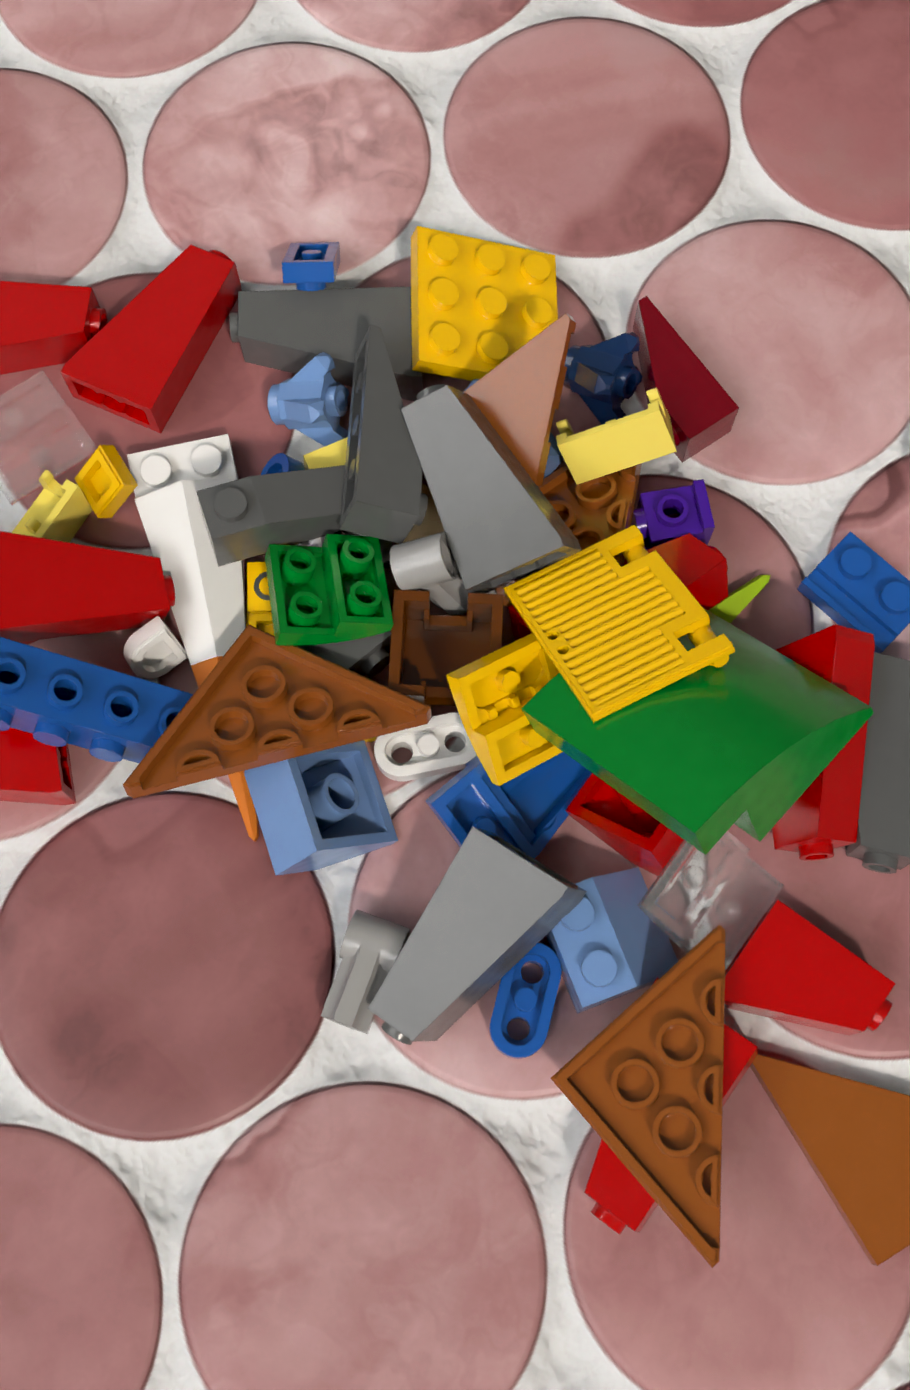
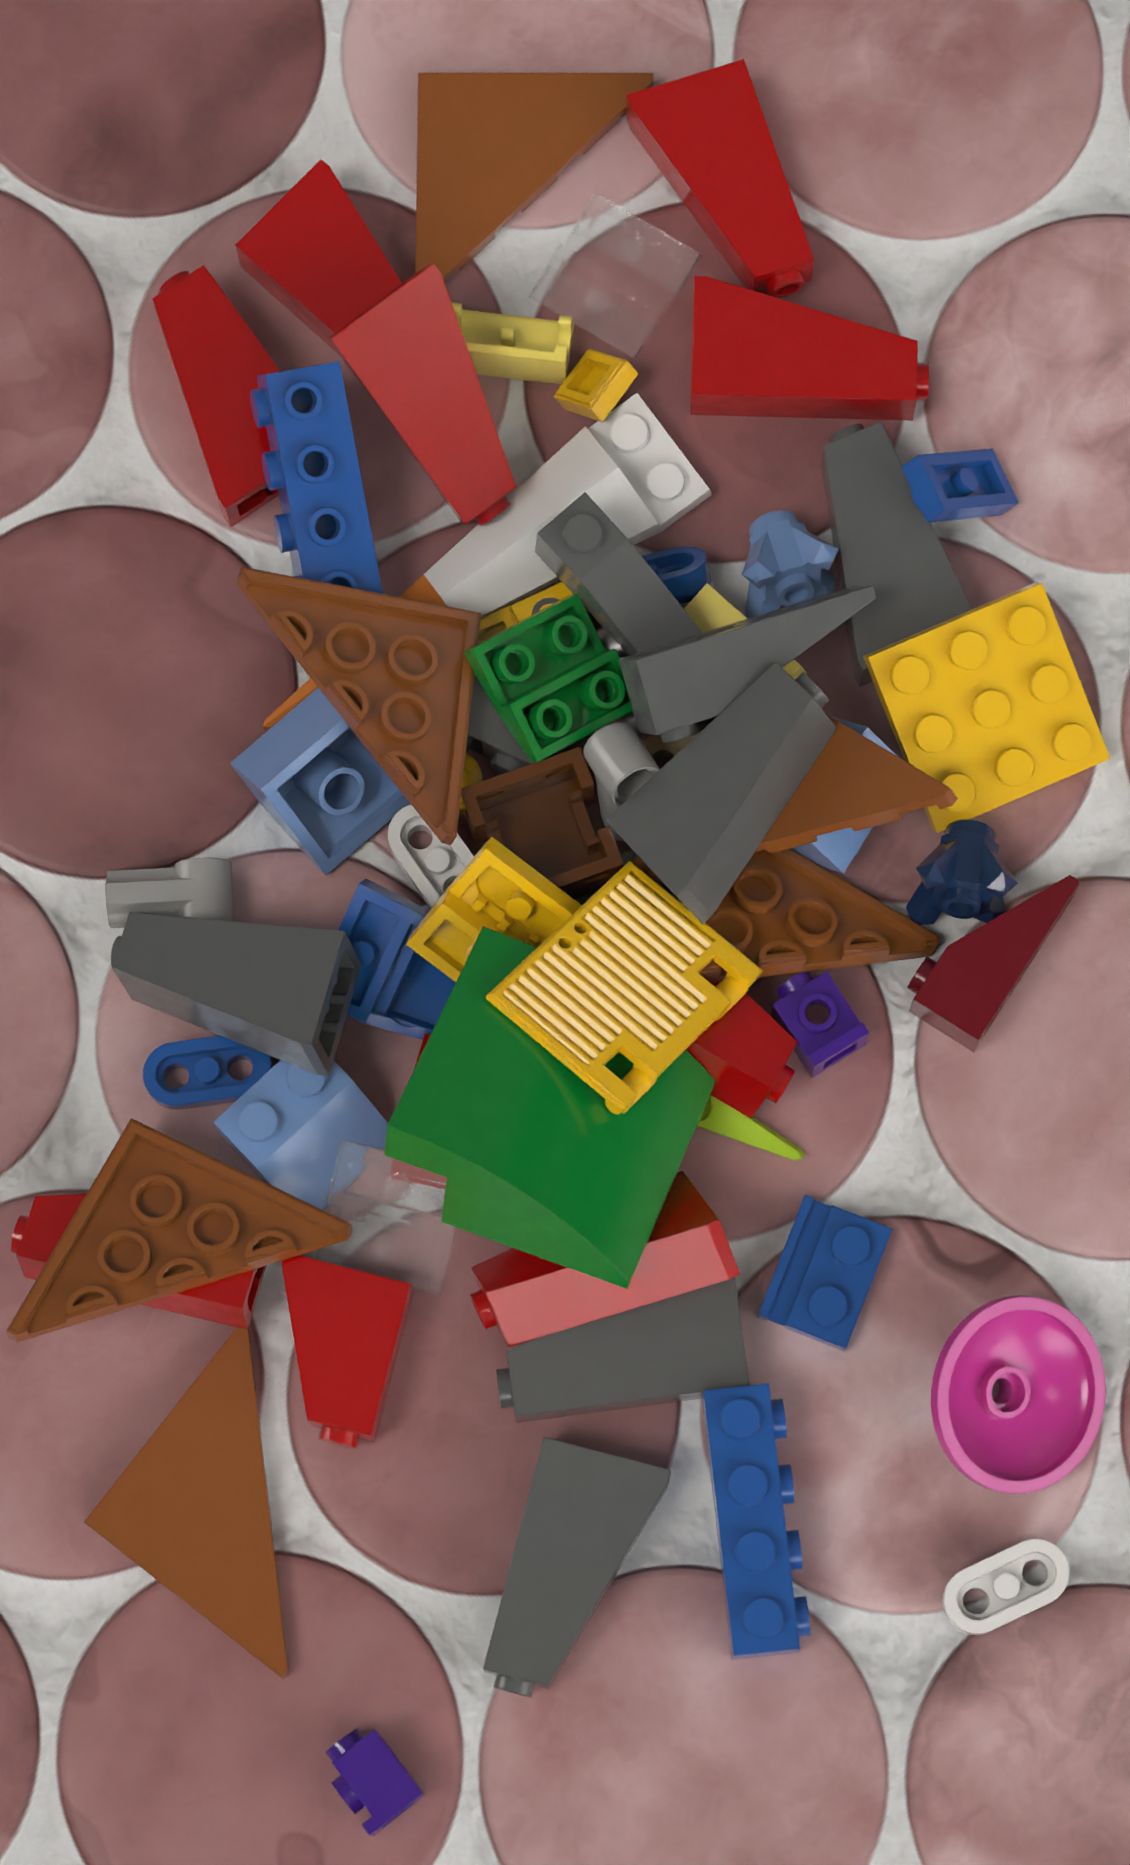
camera: 70 degrees right, 5 degrees up
white tile [123,616,188,679] -> none
light yellow hinge [556,387,677,485] -> none

